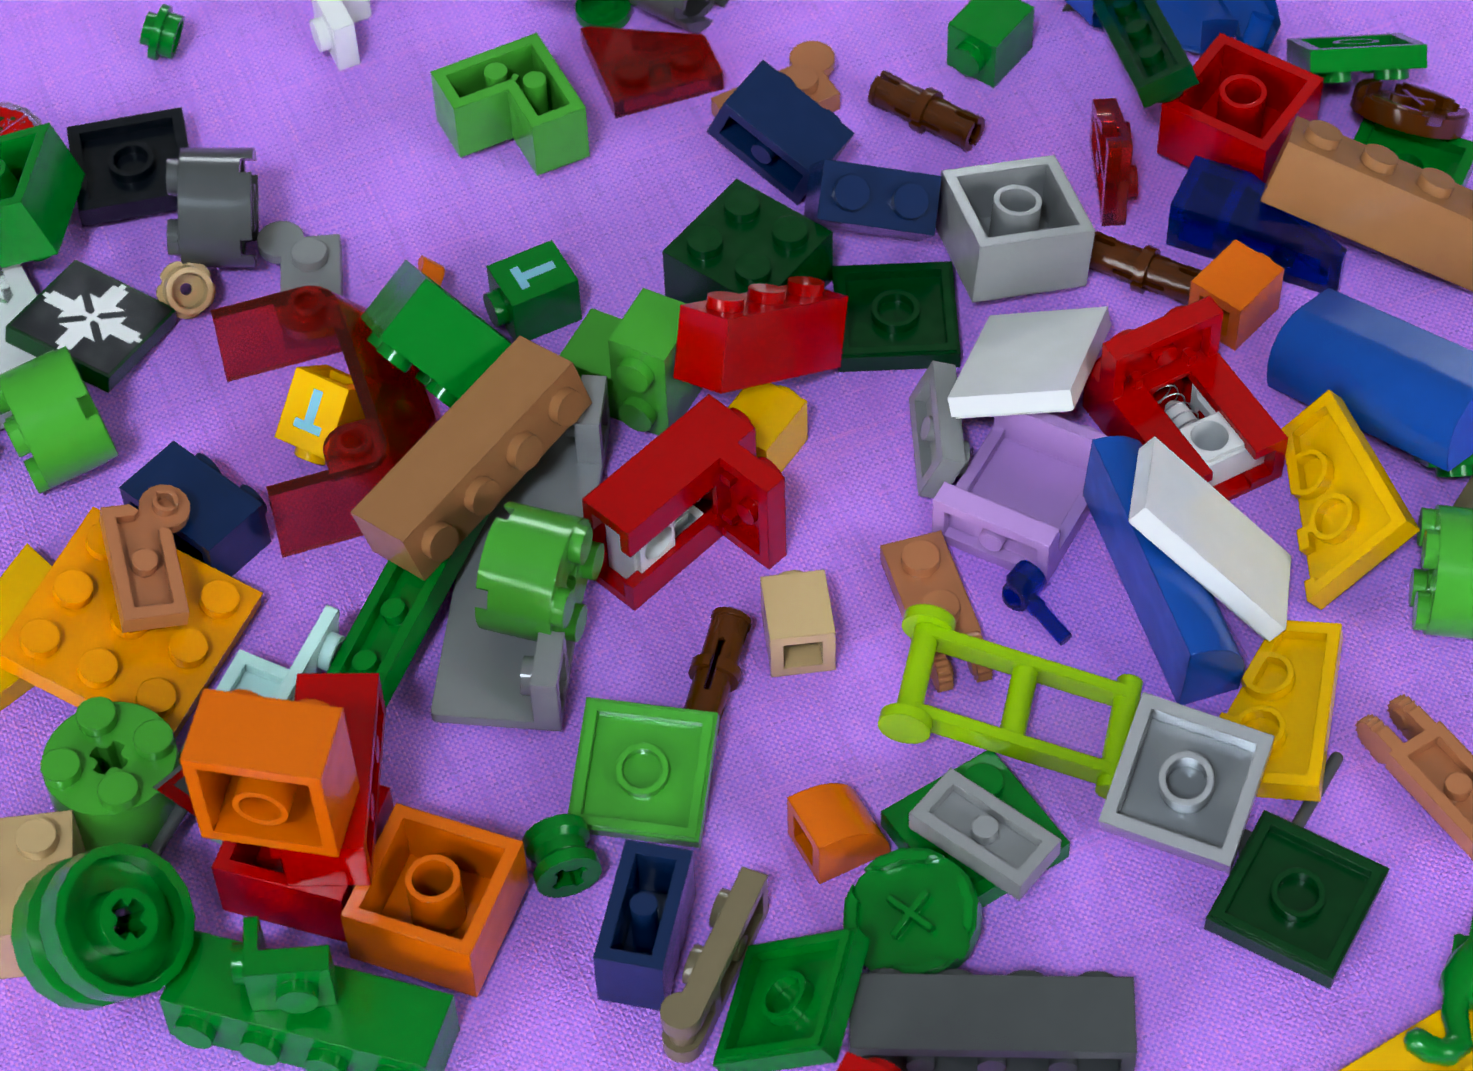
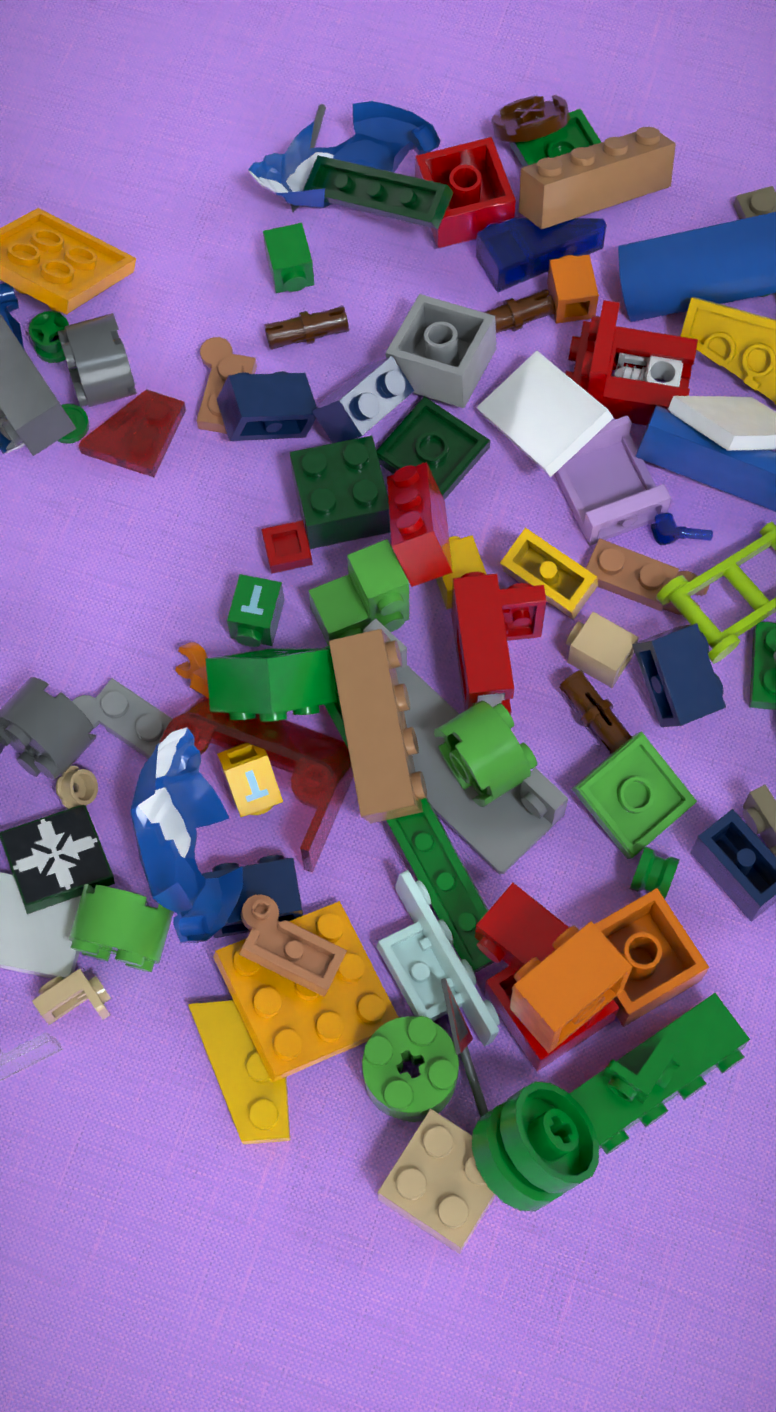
camera: 50 degrees left, 15 degrees up
bright green brick [430,33,590,176] -> none
orange brick [787,783,891,884] -> none
light grey plate [909,361,970,499] -> none
clear red wing [1089,98,1138,226] -> none
green plate [1287,33,1427,83] -> none
none -> blue animal [130,728,243,943]
none -> red plate [261,520,313,574]
none -> yellow brick [500,527,598,620]
none -> dark blue brick [632,623,726,727]

